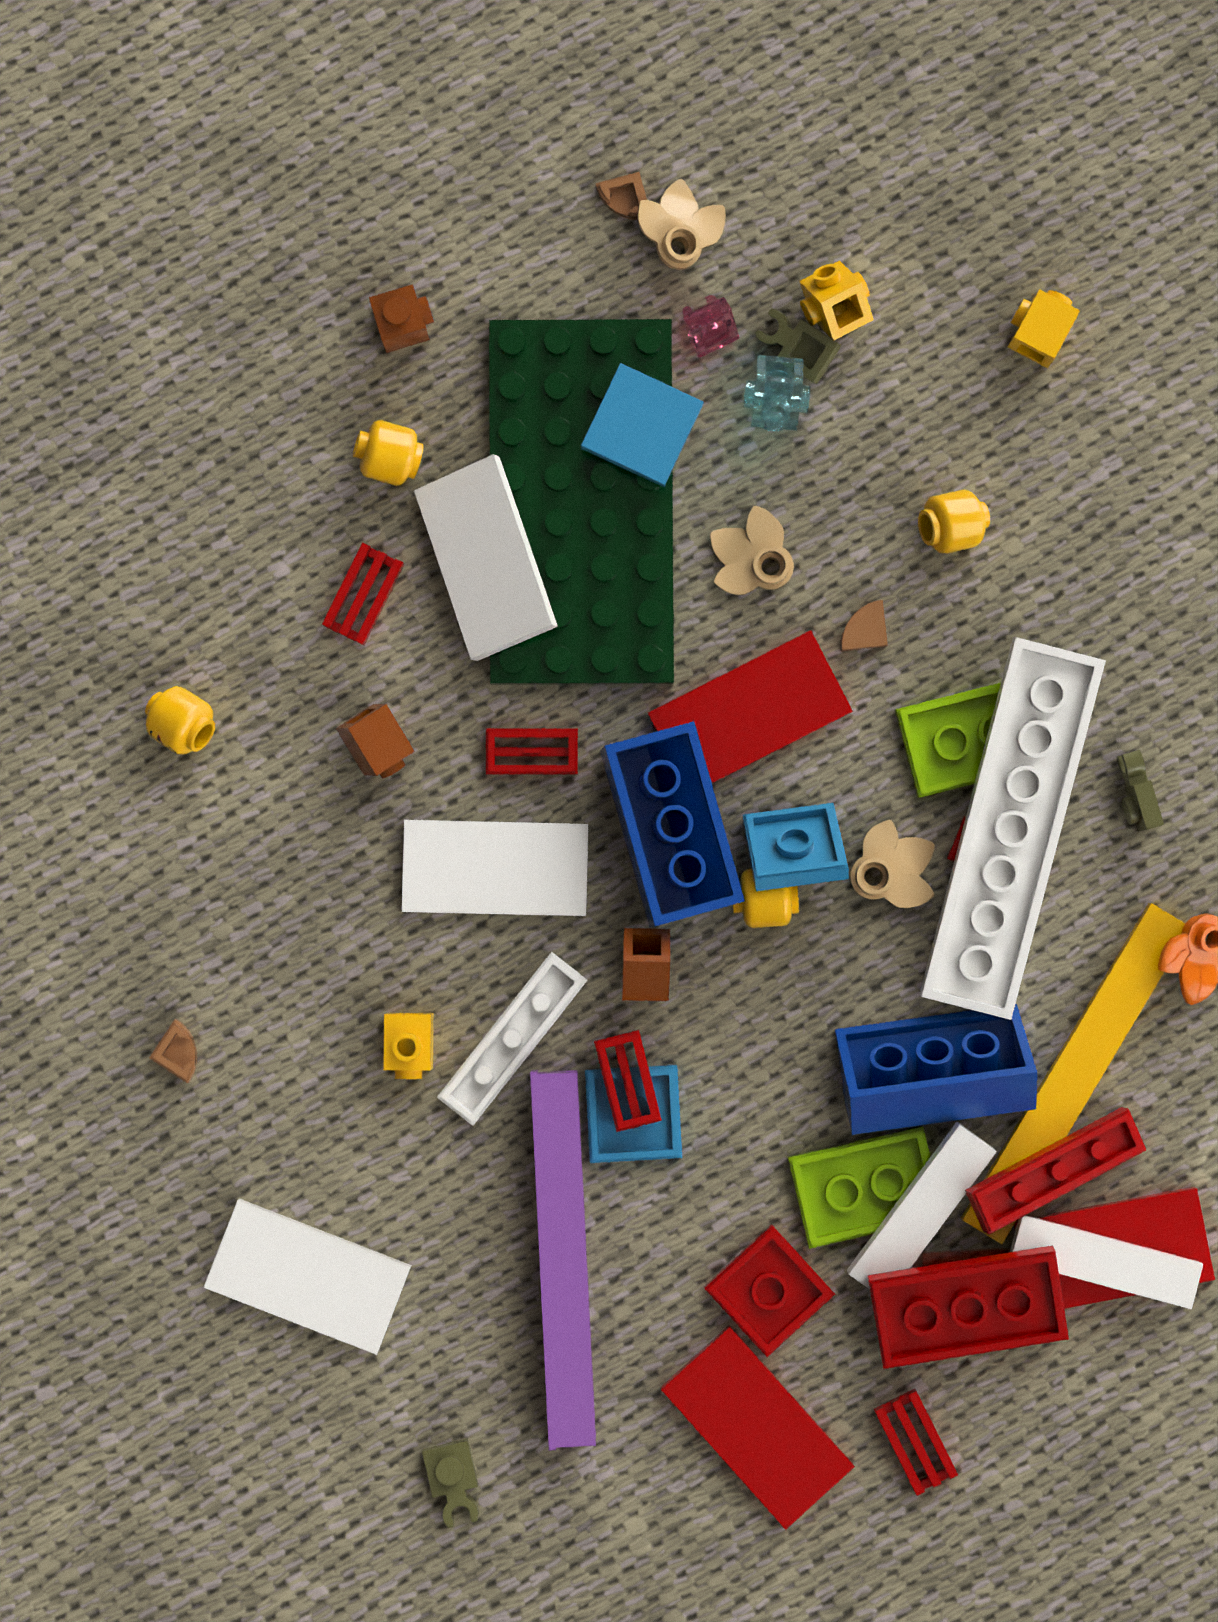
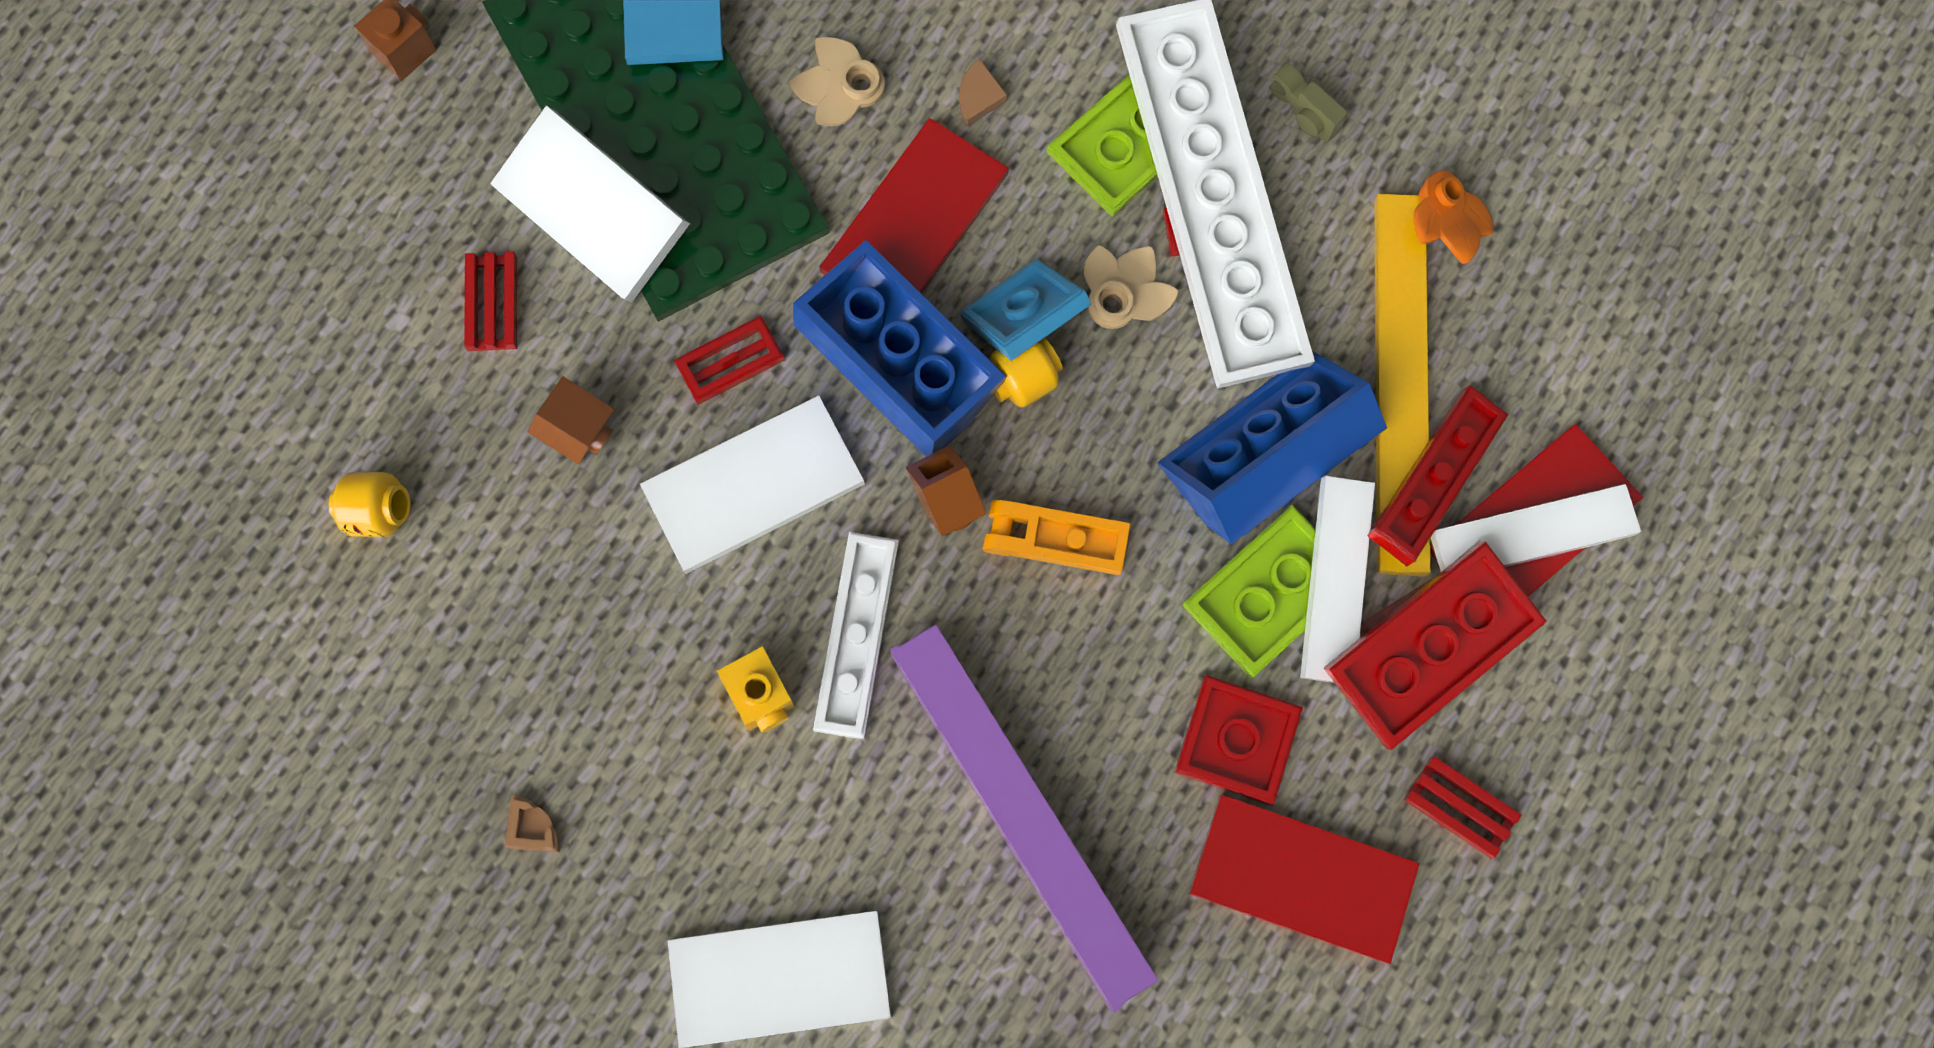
camera: 30 degrees left, 10 degrees down
yellow head [353,420,423,486] -> none
dark azure tile [585,1065,682,1163] -> none
red tile [594,1030,662,1132] -> none
none -> light orange plate [982,500,1130,576]

